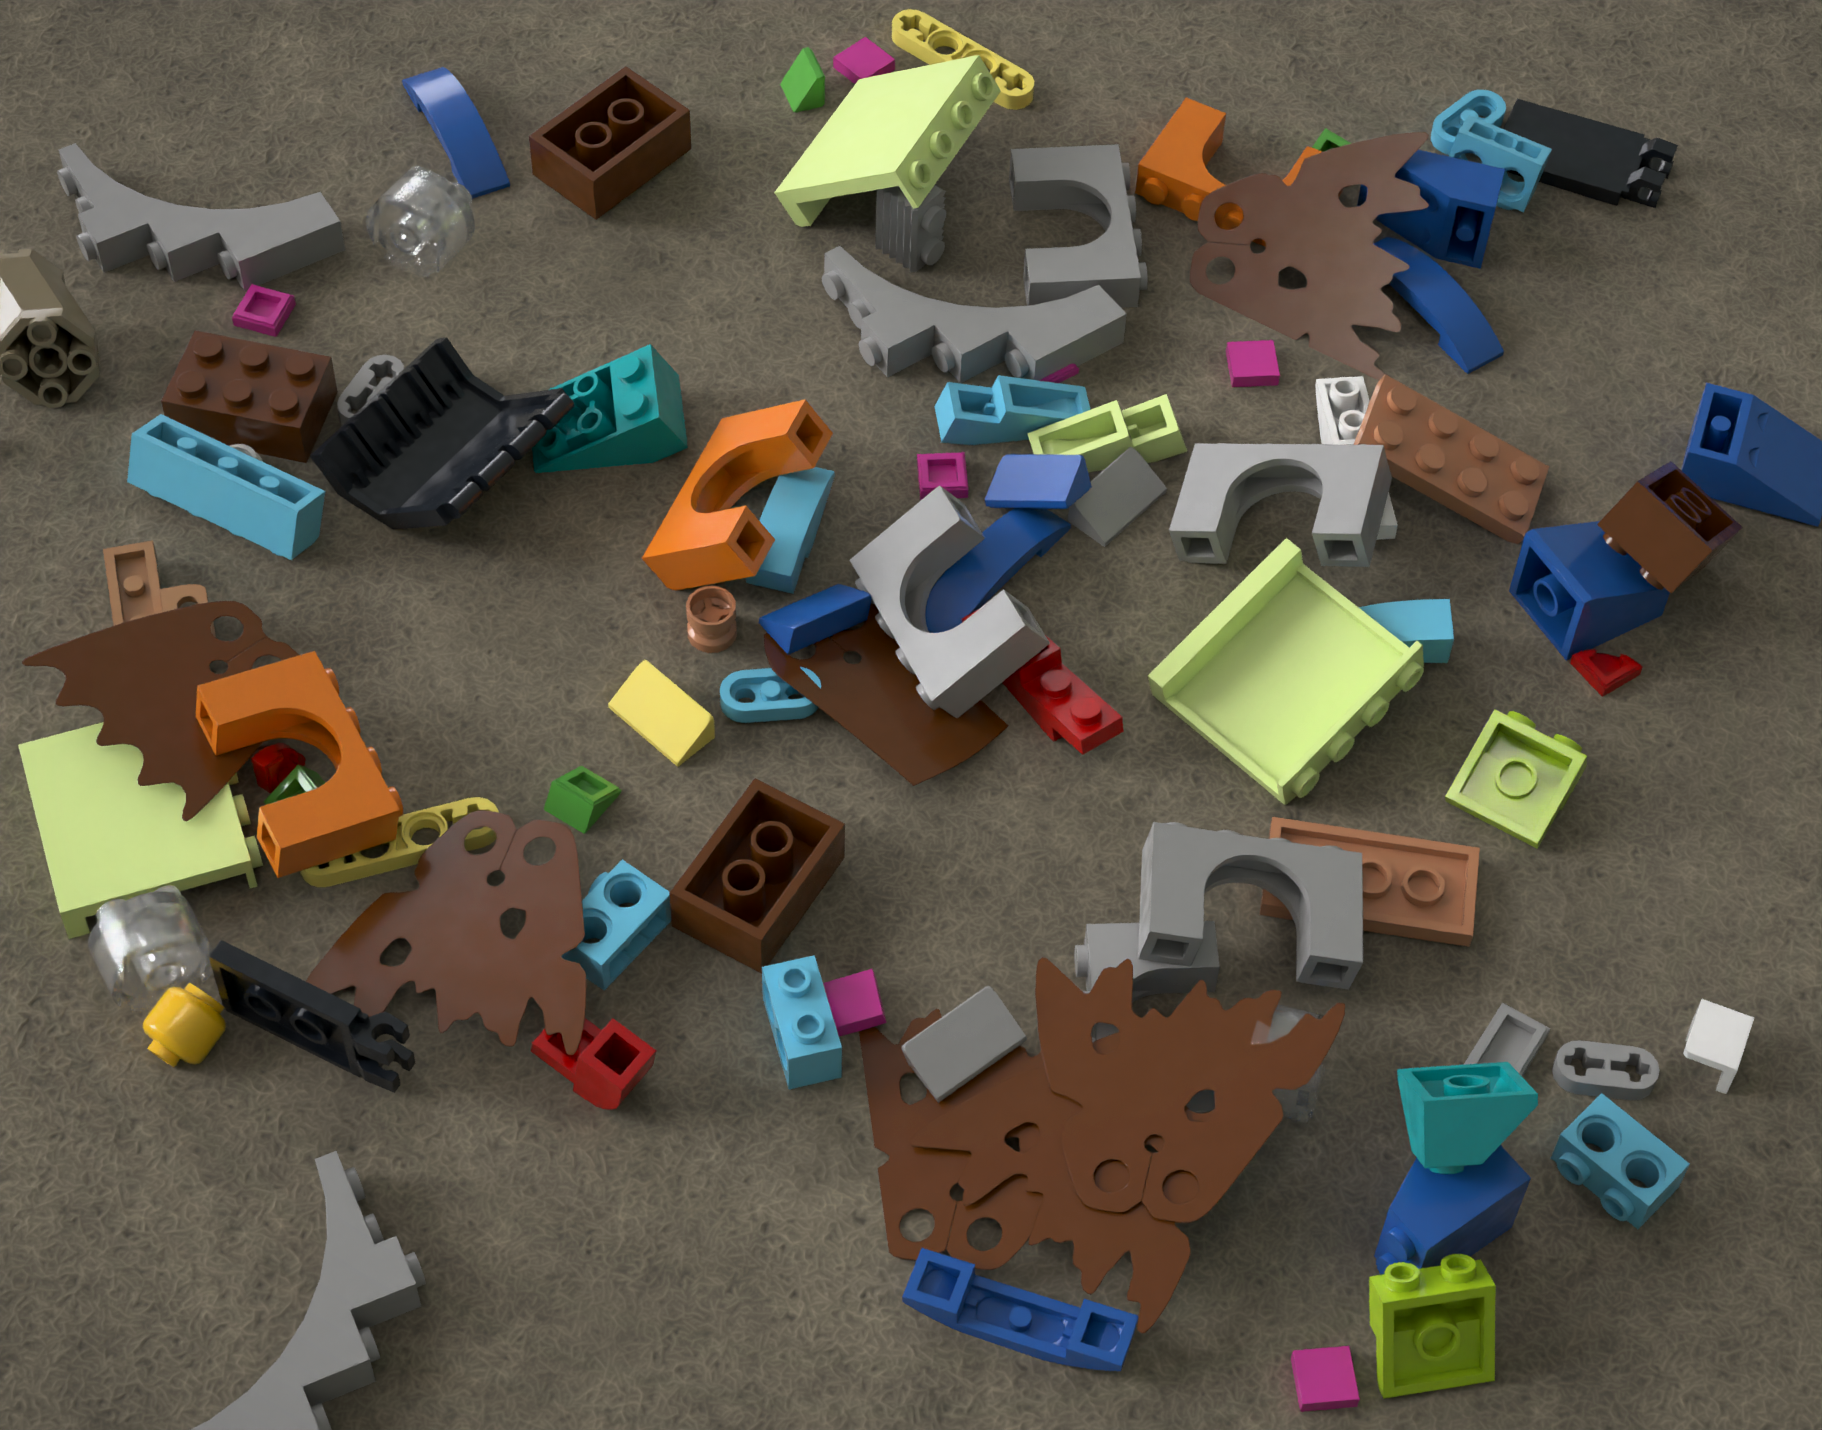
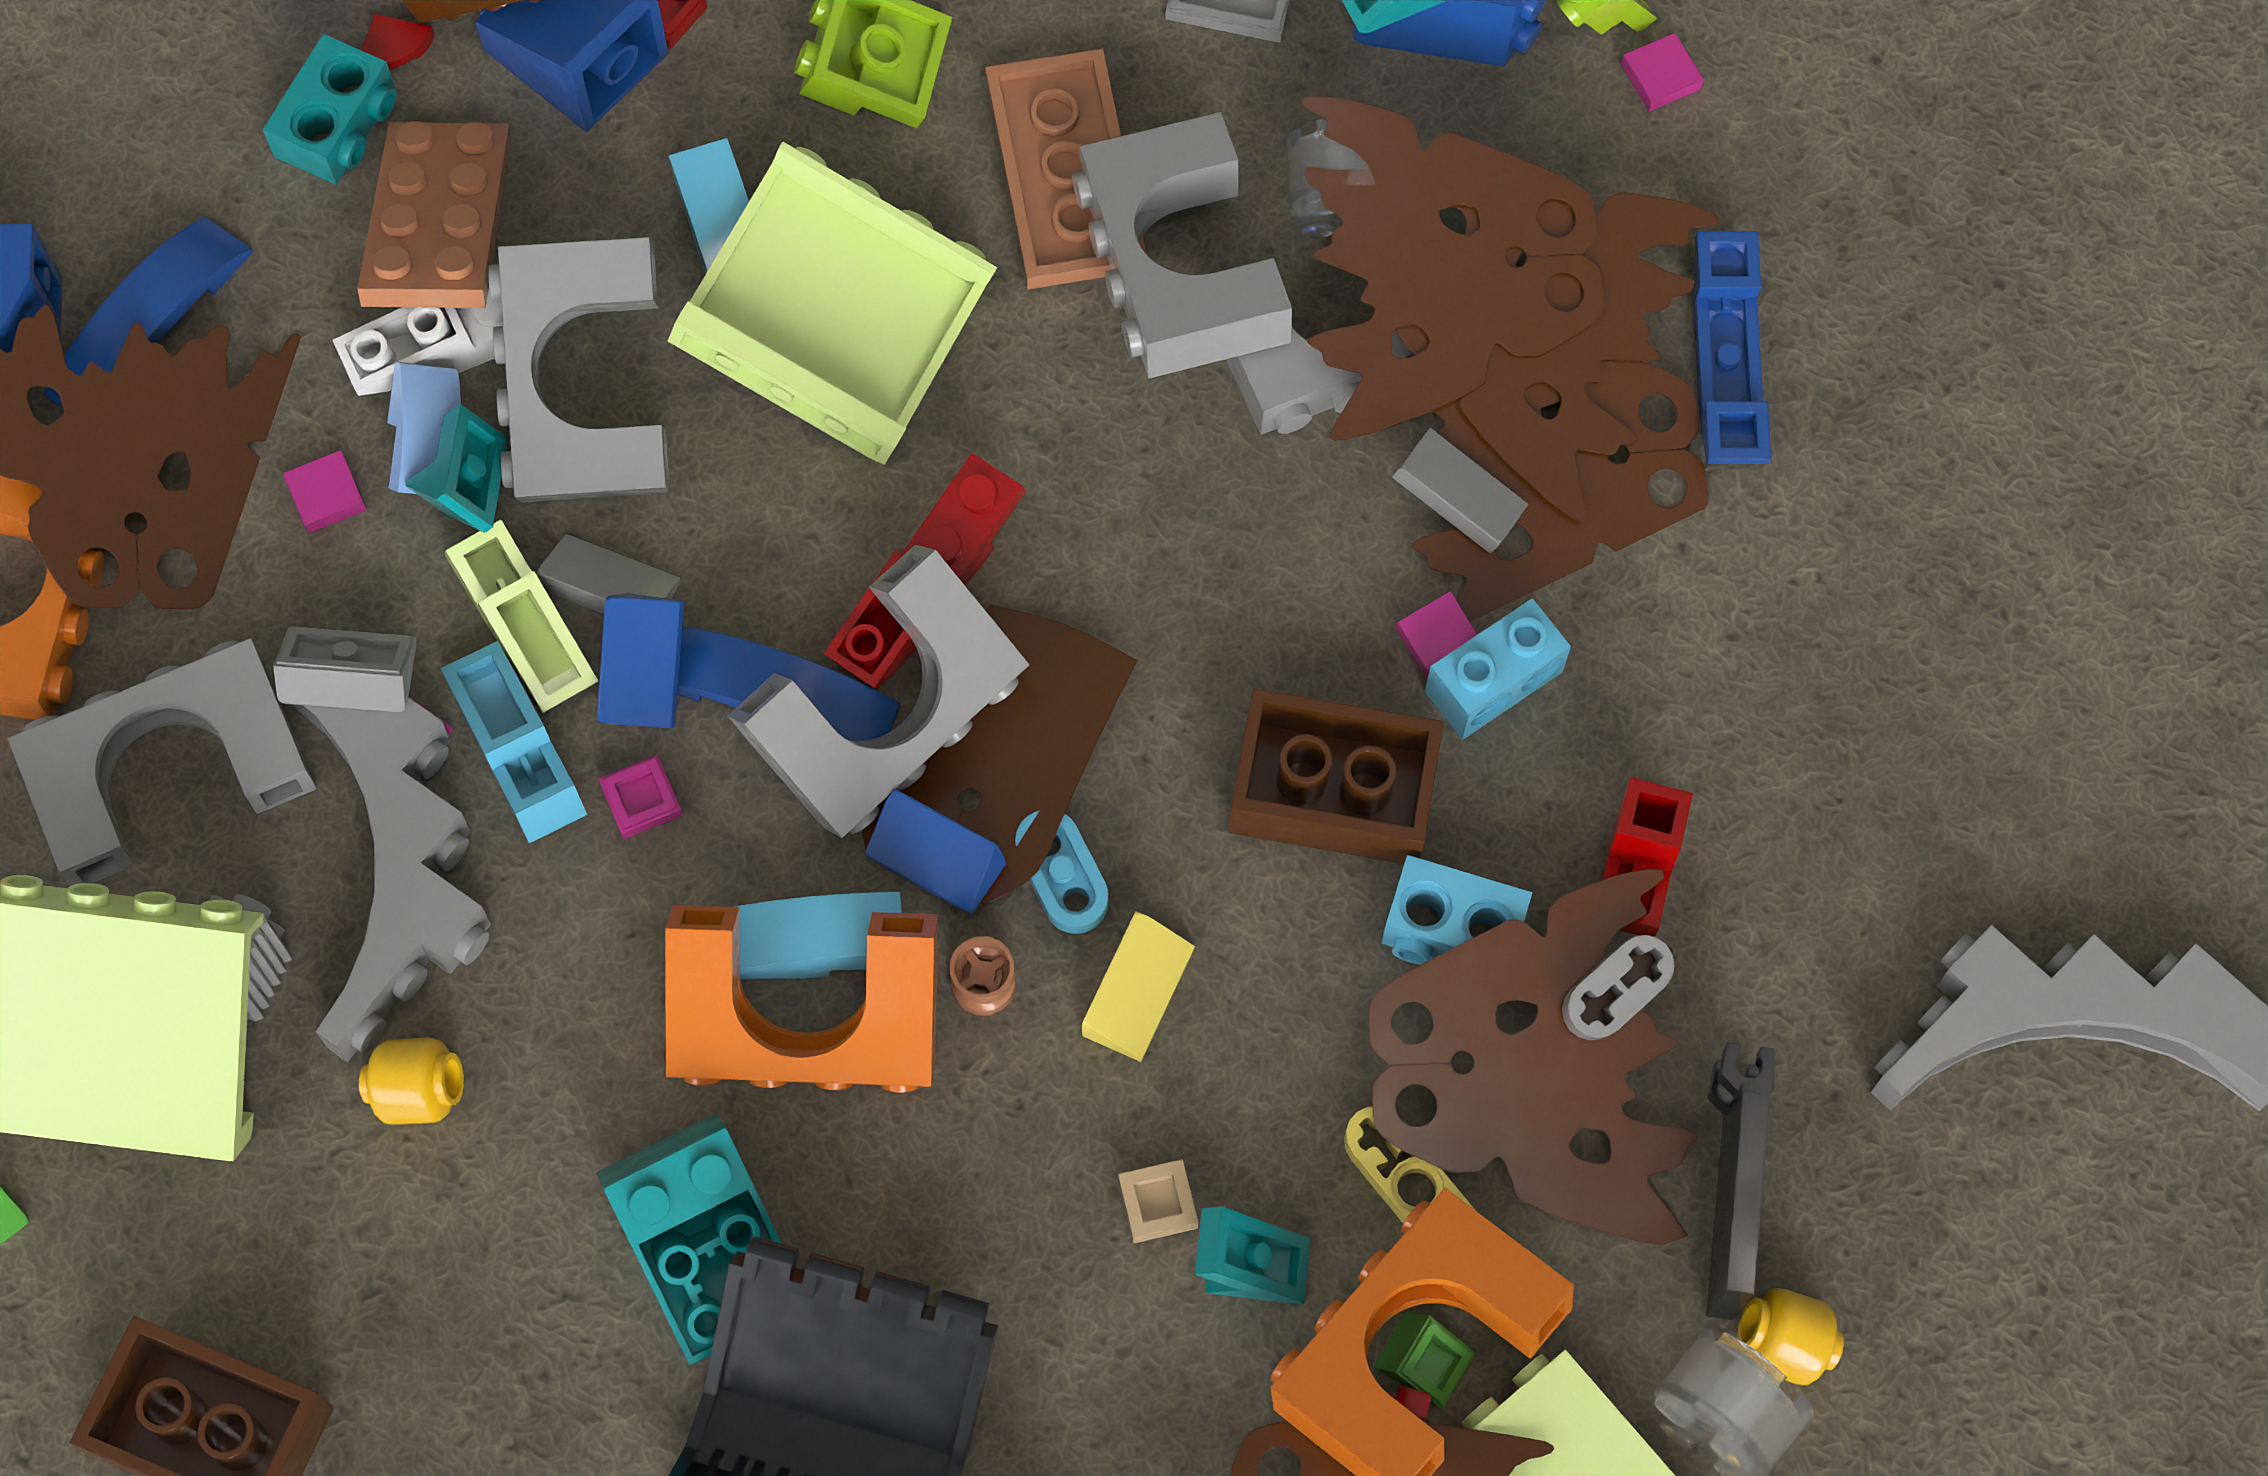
camera: 110 degrees left, 15 degrees up
bright green slope [544,766,622,834] -> none
none -> teal brick [262,34,397,185]
none -> light grey slope [273,626,417,712]
none -> yellow head [359,1037,464,1125]
none -> red tile [361,14,435,71]
none -> light blue slope [387,361,461,494]
none -> teal slope [405,404,508,533]
none -> tan plate [1118,1159,1199,1244]
none -> teal slope [1195,1206,1311,1304]
none -> light grey beam [1562,935,1675,1040]

